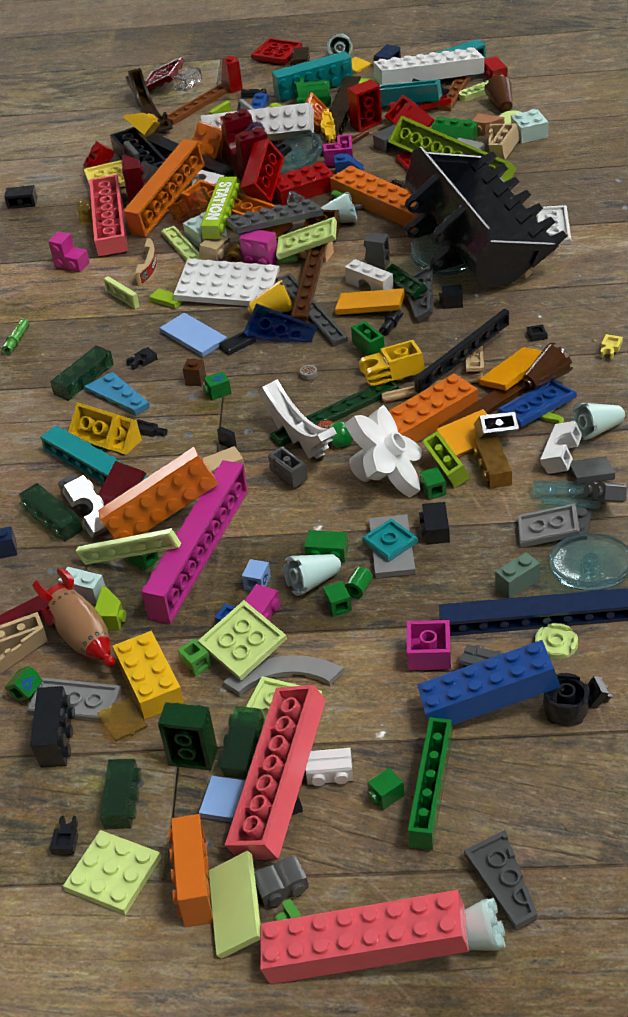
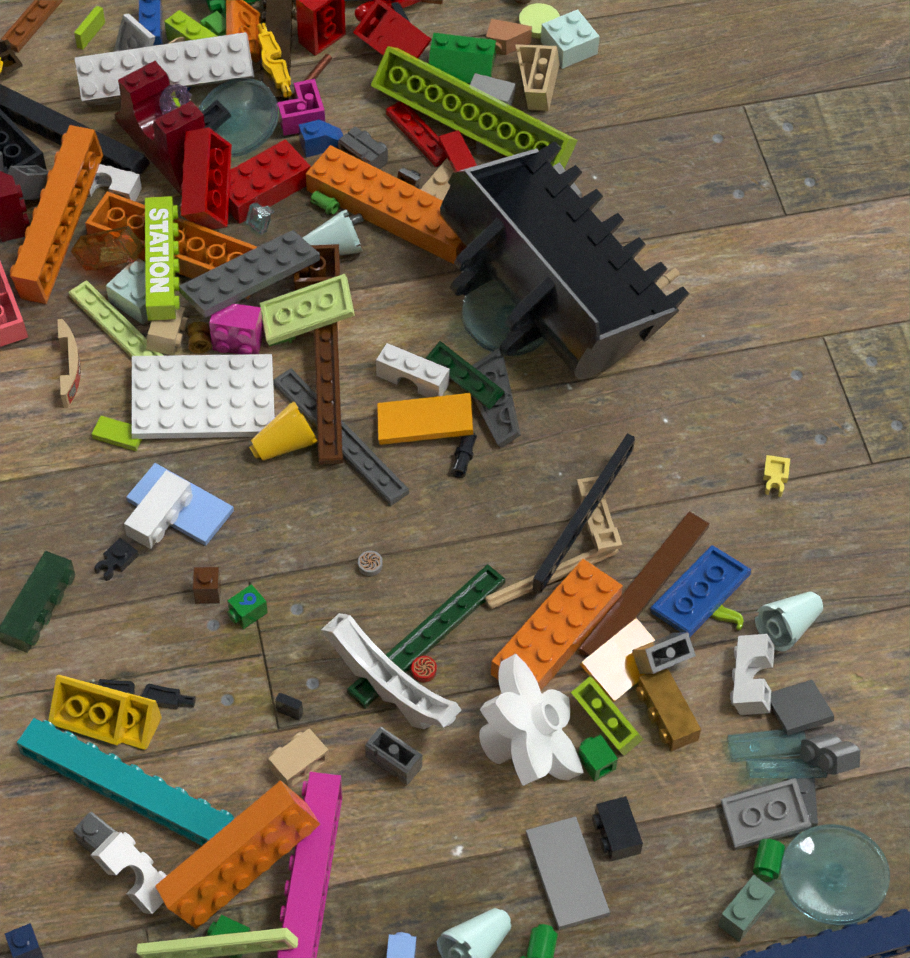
camera: 20 degrees left, 15 degrees up
clear green brick [19,483,83,542] -> none
dark azure wing [84,372,150,415] -> none
dark red tile [90,461,147,510] -> none
yellowish green tile [104,276,140,309] -> none
orange brick [192,122,223,159] -> none
black tile [219,330,256,355] -> none
clear blue wedge [243,303,318,342] -> none
green brick [304,530,349,563] -> none
green hair [328,421,353,448] -> none
green brick [351,321,385,356] -> none
yellow brick [358,340,425,386] -> none
teal tile [362,518,418,562] -> none
dark grey brick [364,232,390,270] -> none
dark grey brick [373,124,396,153] -> none
black brick [439,284,463,309] -> none
light orange tile [478,347,542,391] -> none
reddish brown cone [523,343,573,389] -> none
black tile [527,324,548,342] -> none
white tile [536,205,571,245] -> none
none -> white brick [124,470,193,549]
none -> dark grey brick [338,127,388,169]
none -> green brick [753,839,785,882]

